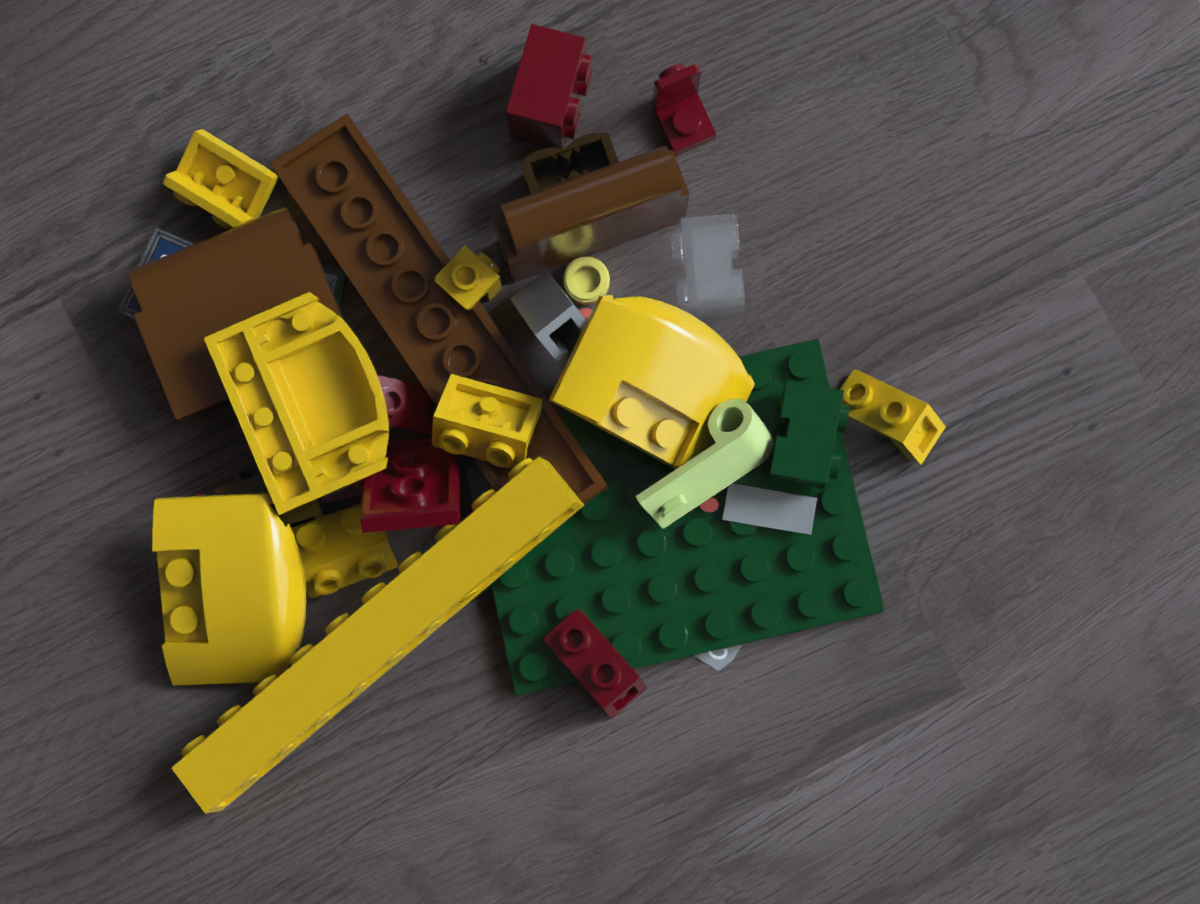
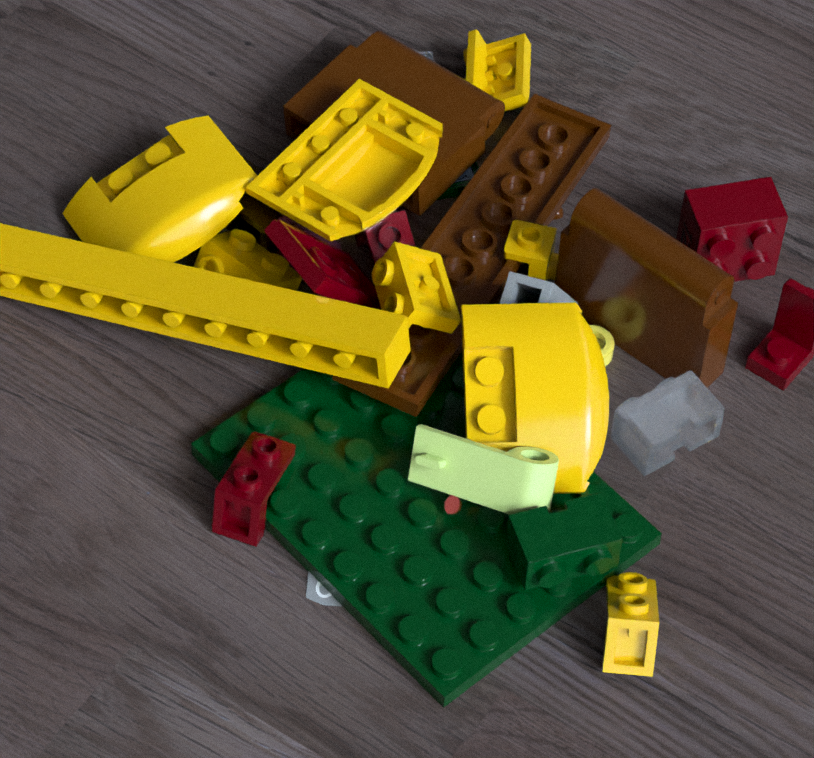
camera: 60 degrees right, 30 degrees down
light grey sticker [722,483,817,535] -> none

